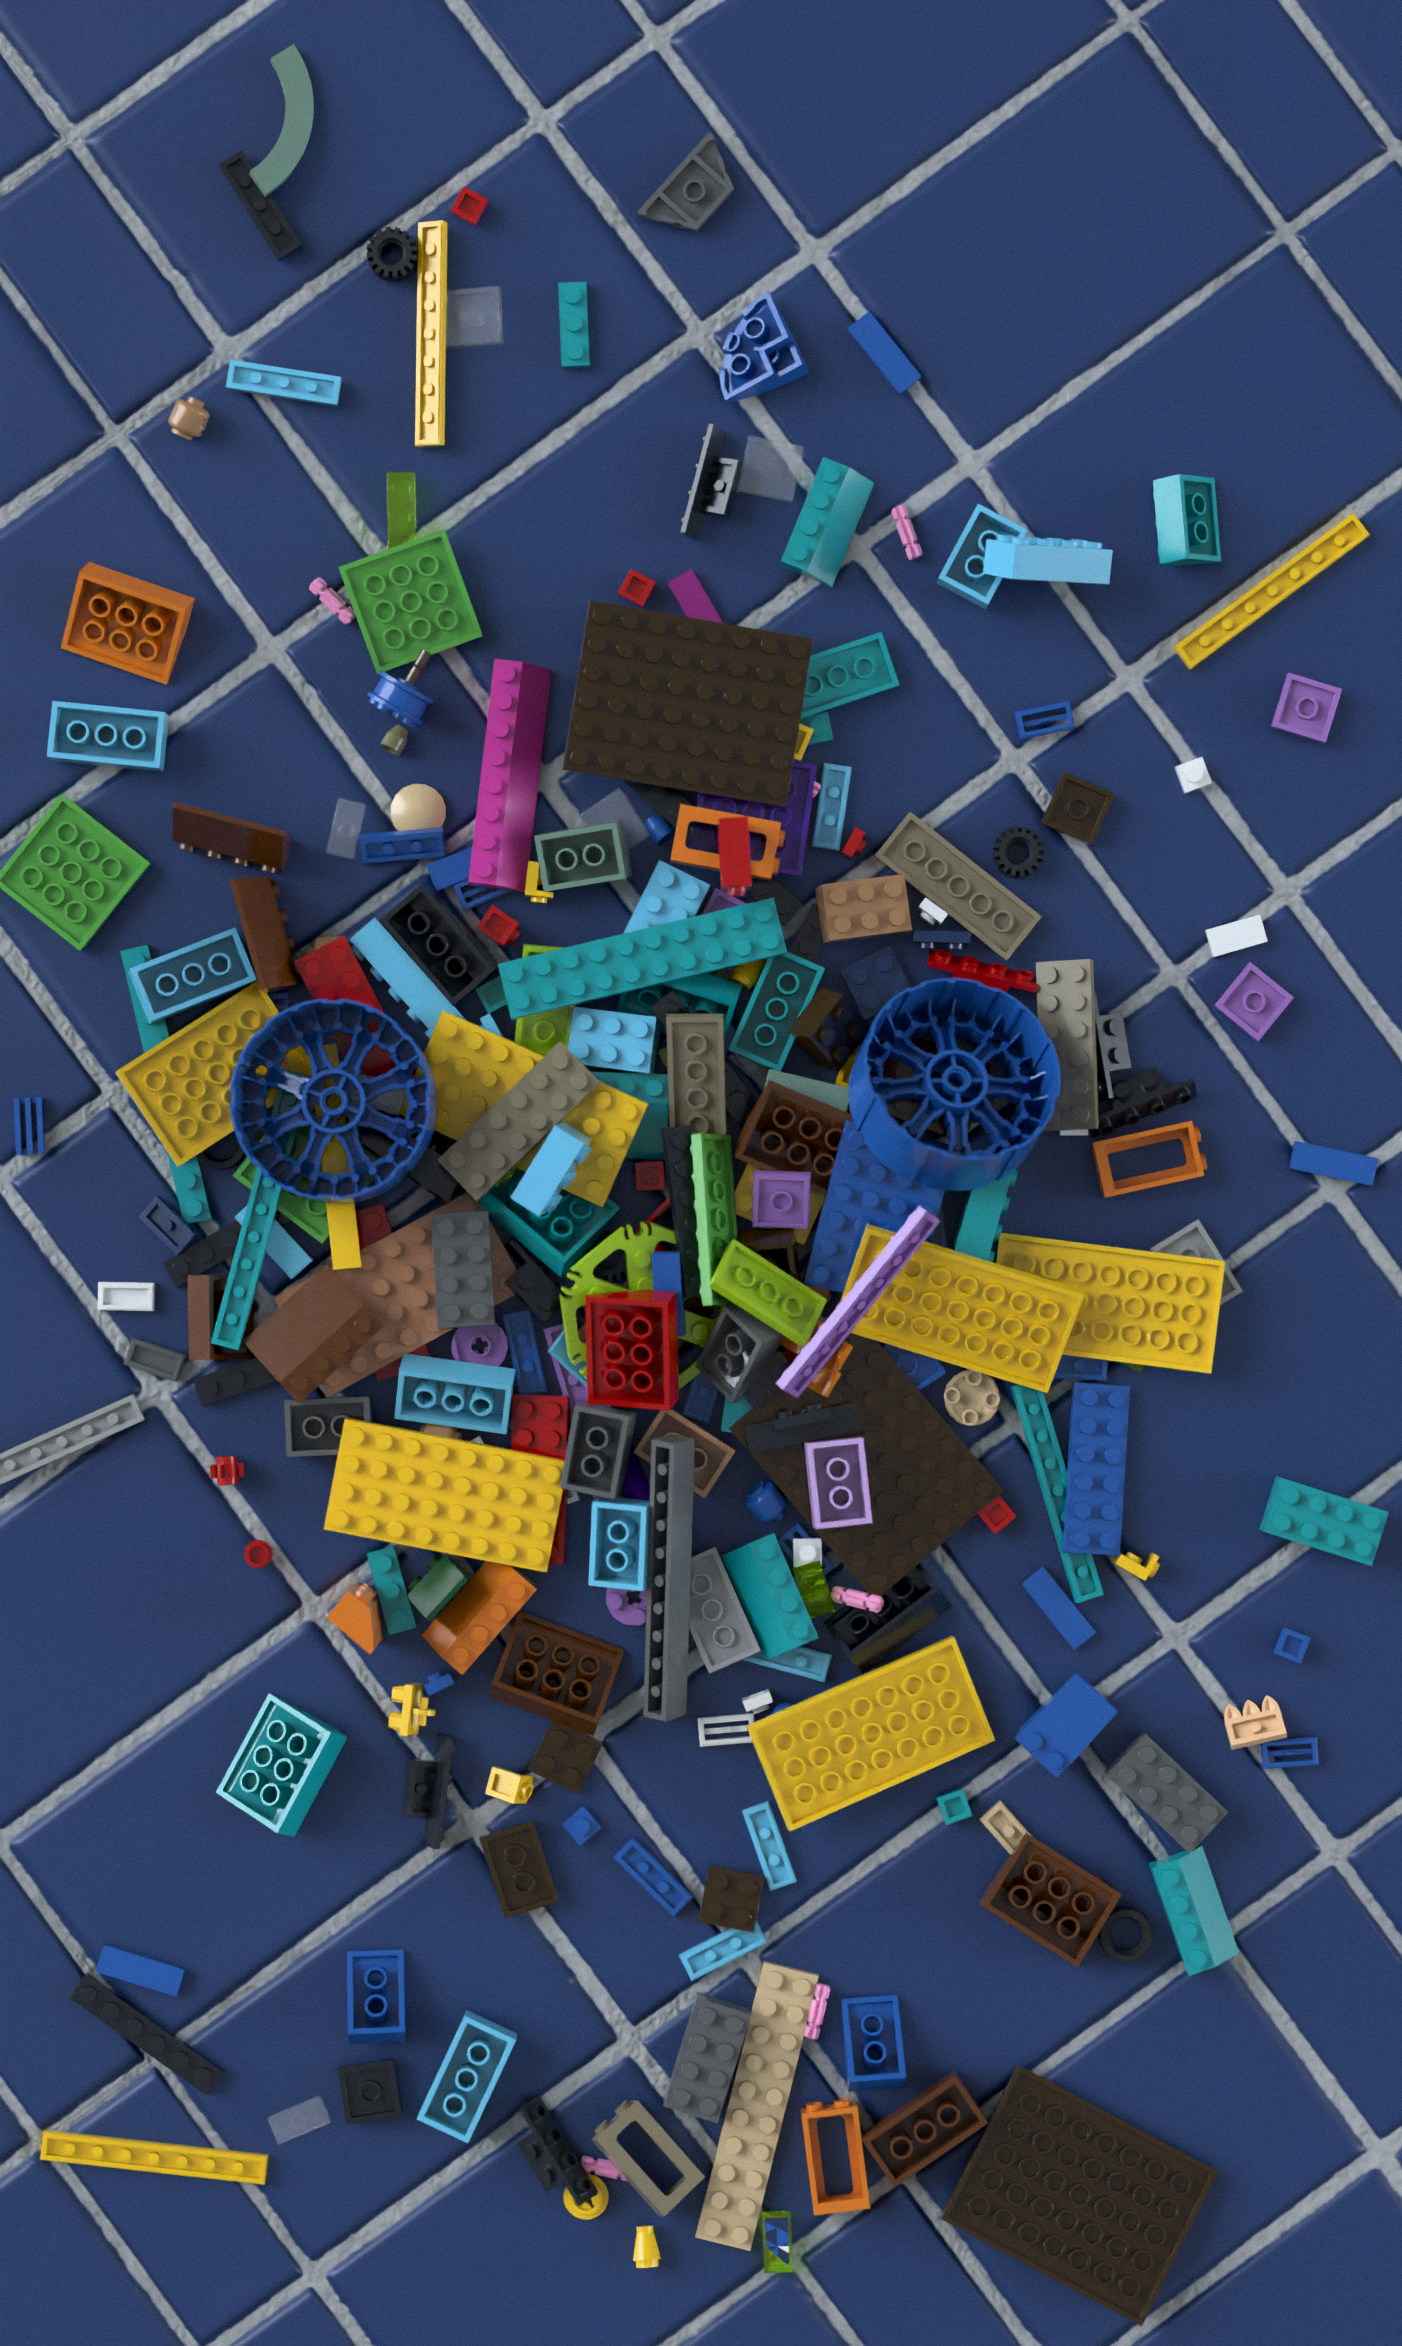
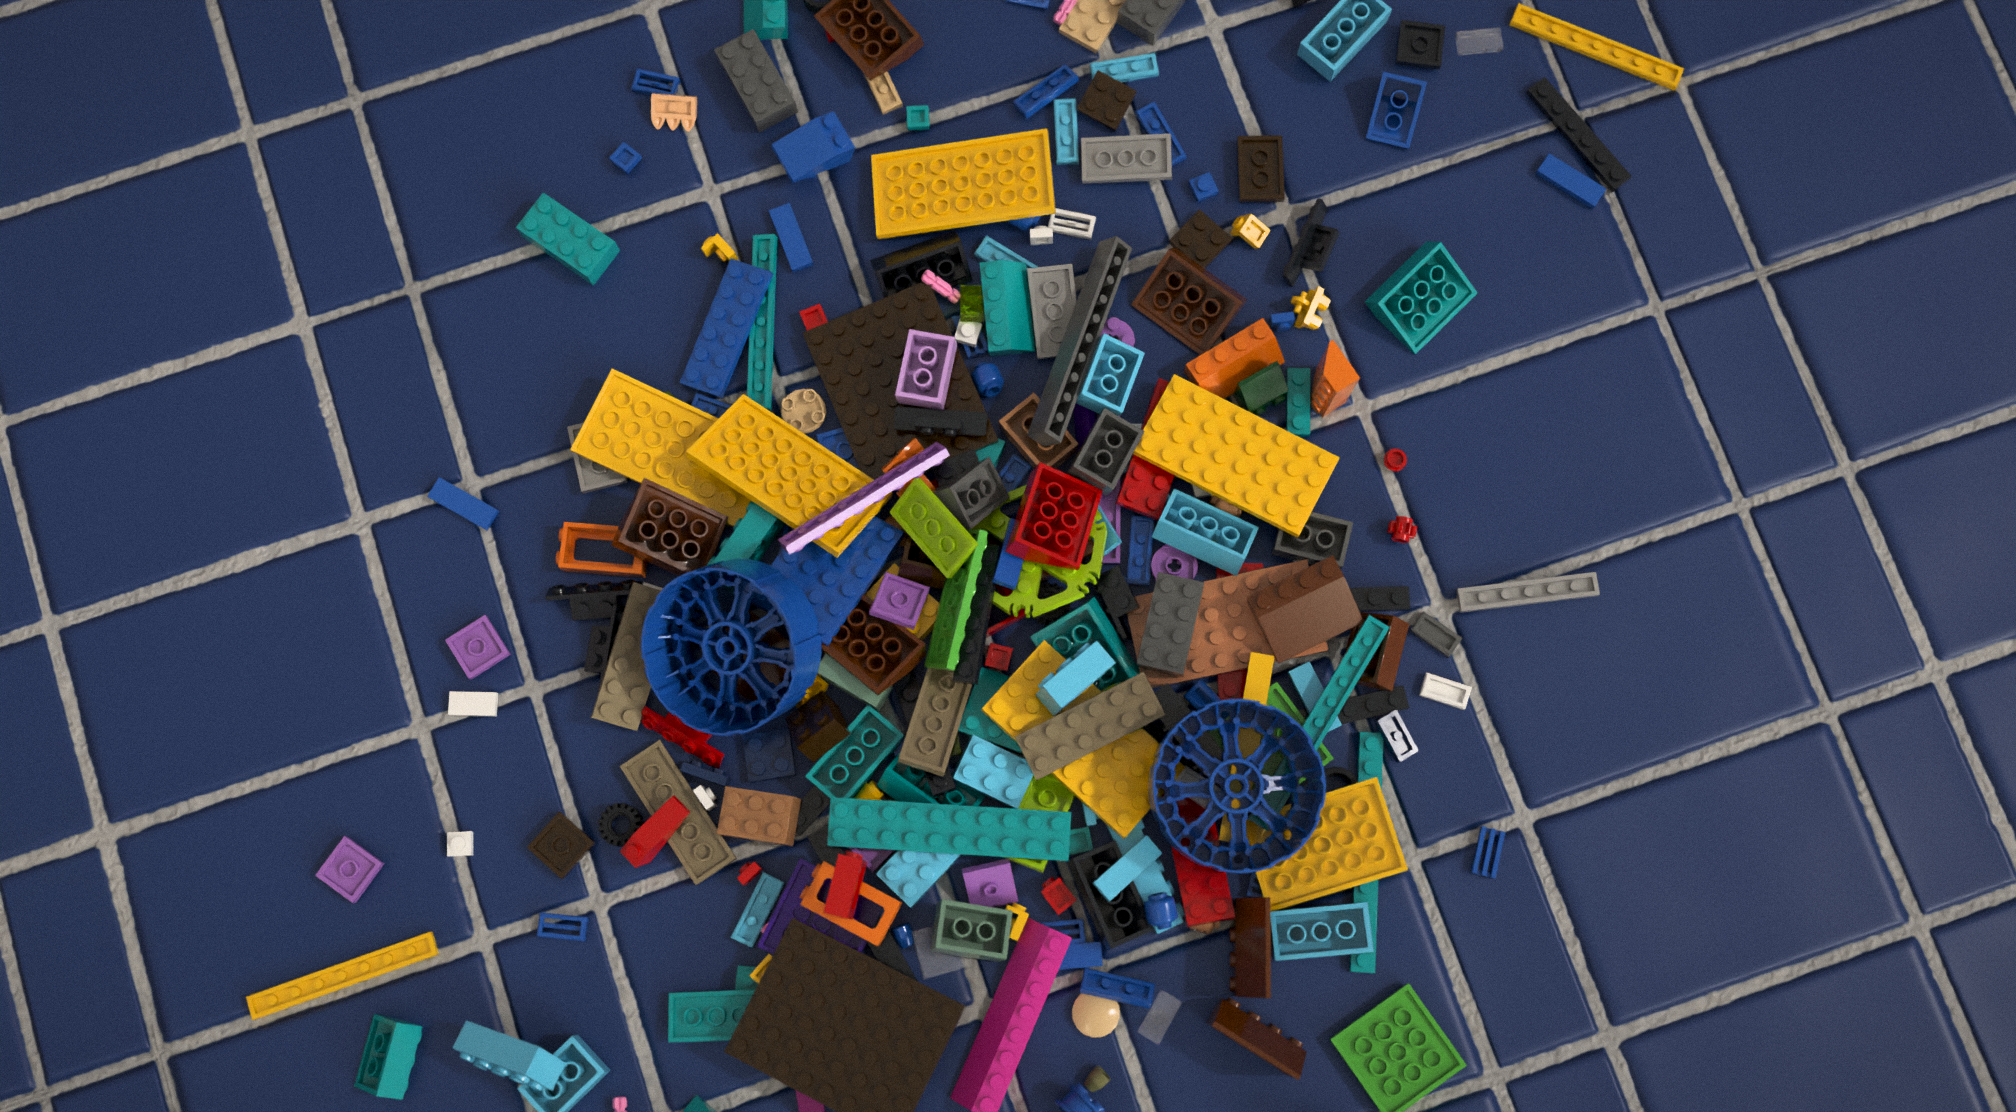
camera: 165 degrees left, 10 degrees down
none -> reddish brown slope [611,478,728,580]
none -> red slope [620,795,690,868]
none -> medium lavender plate [962,858,1018,907]
none -> blue tile [1013,64,1079,119]
none -> light grey plate [1081,133,1172,184]
none -> medium azure tile [1092,835,1163,902]
none -> blue head [1144,892,1178,930]
none -> blue tile [1183,679,1230,720]

